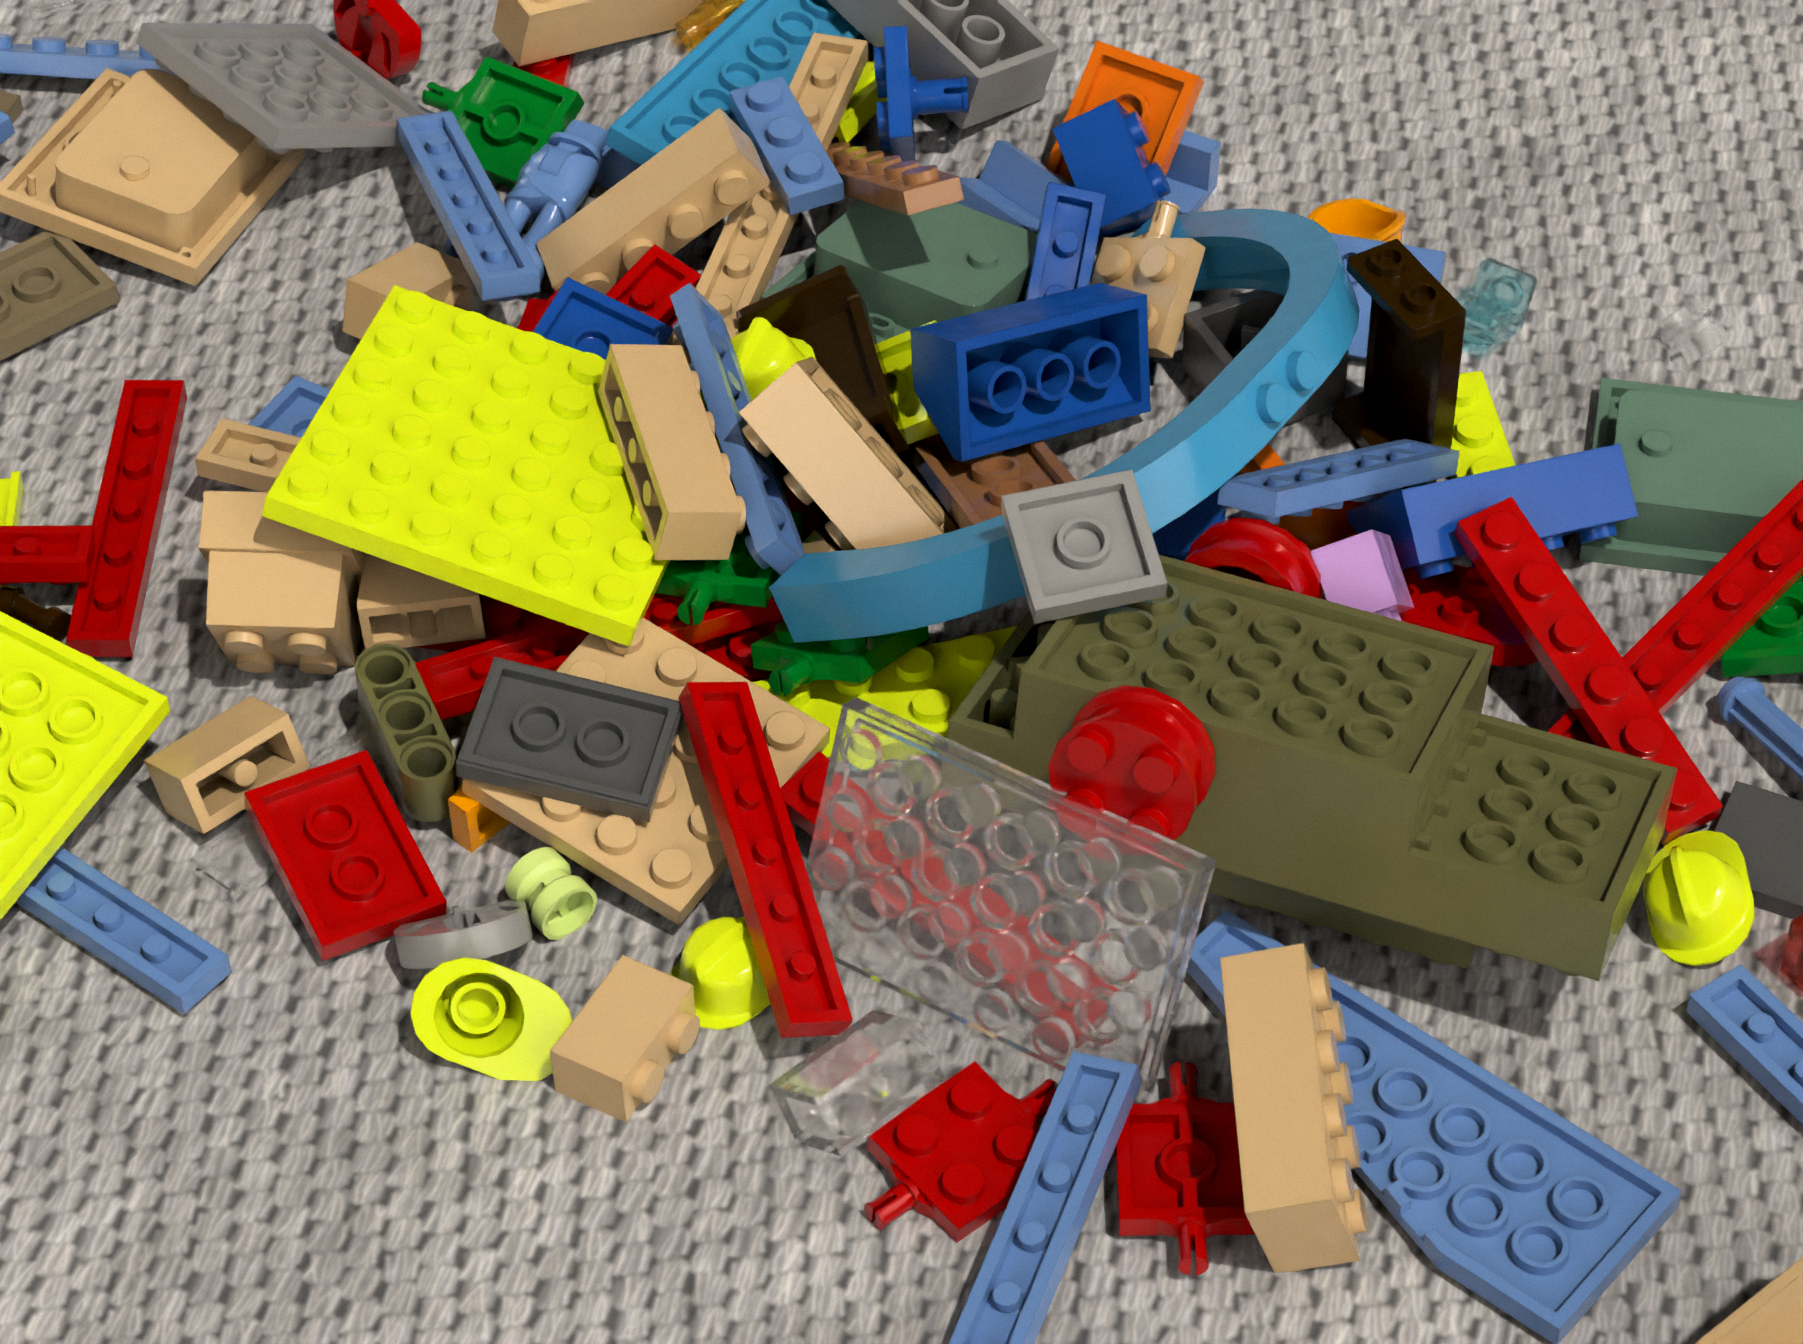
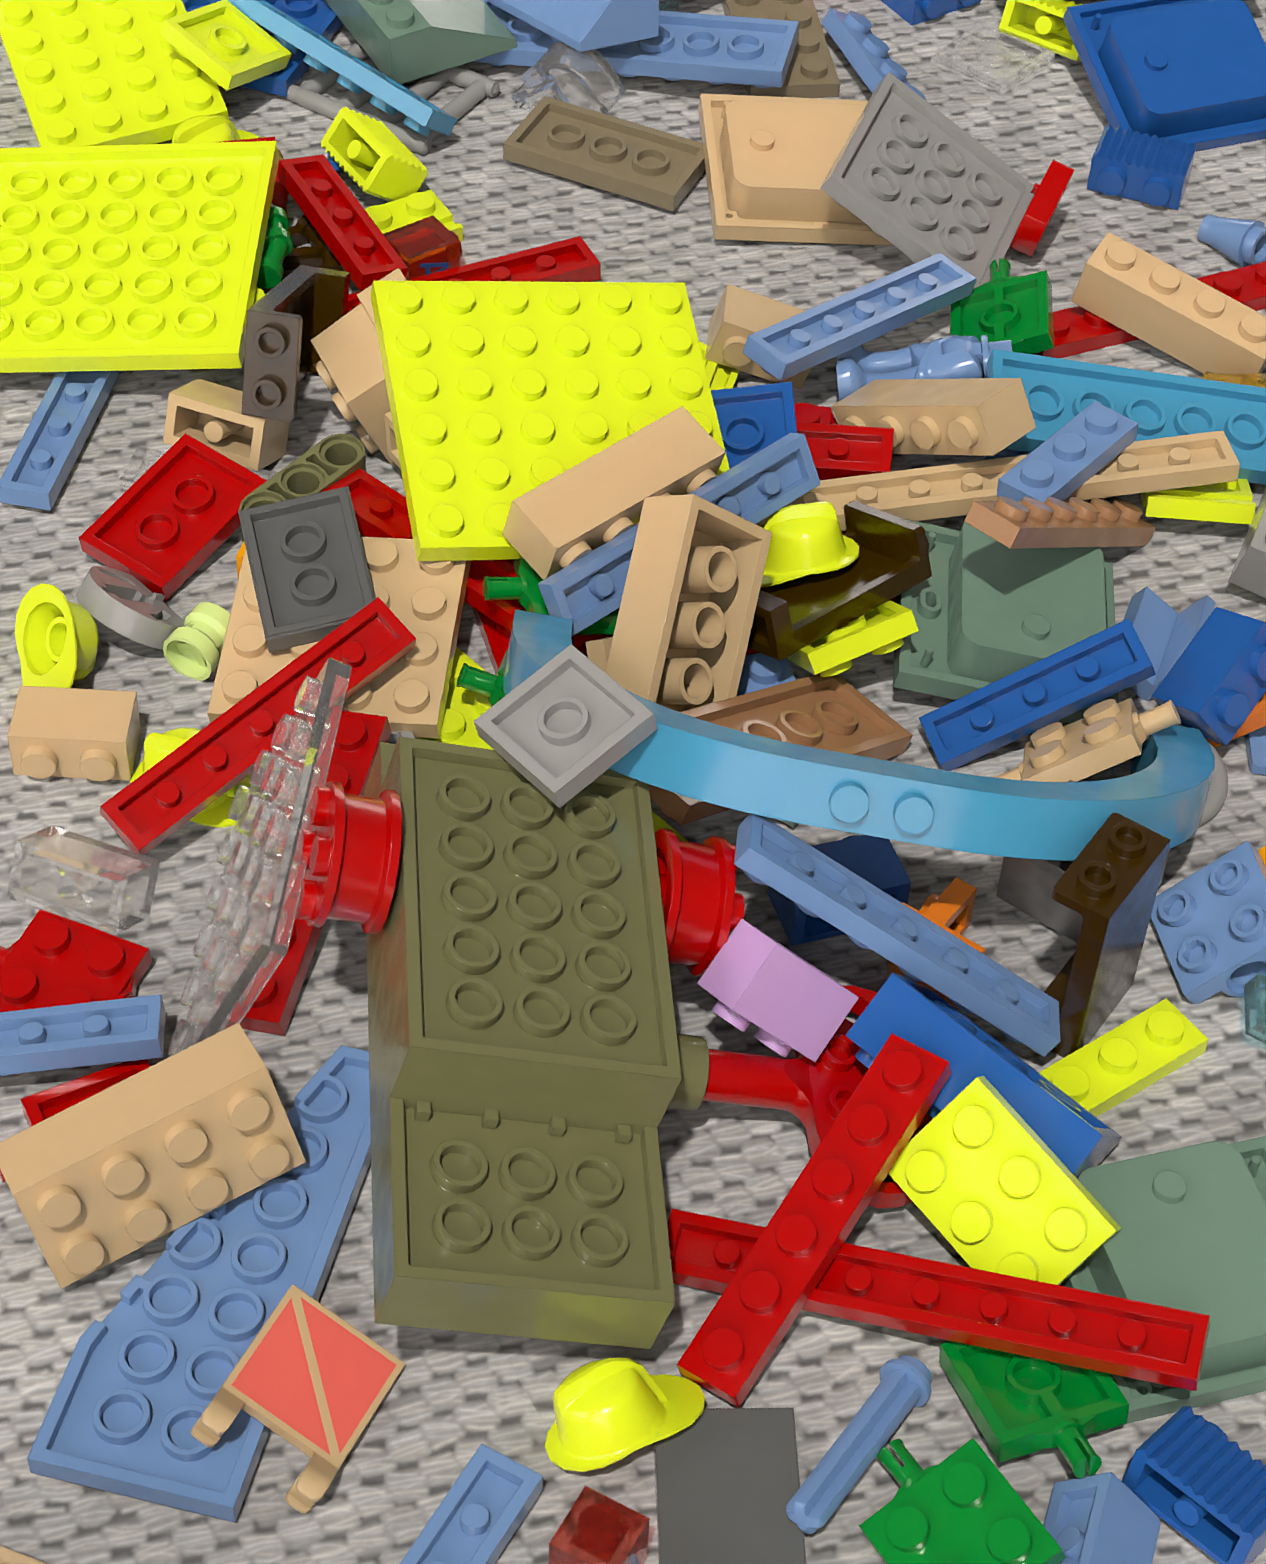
camera: 60 degrees right, 0 degrees up
blue plate [874,26,969,161] -> none
blue slope [910,283,1151,462] -> none
none -> flag [191,1284,405,1514]
none -> dark brown panel [241,265,350,422]
none -> clear red brick [383,215,463,280]
none -> neon yellow plate [888,1076,1121,1285]

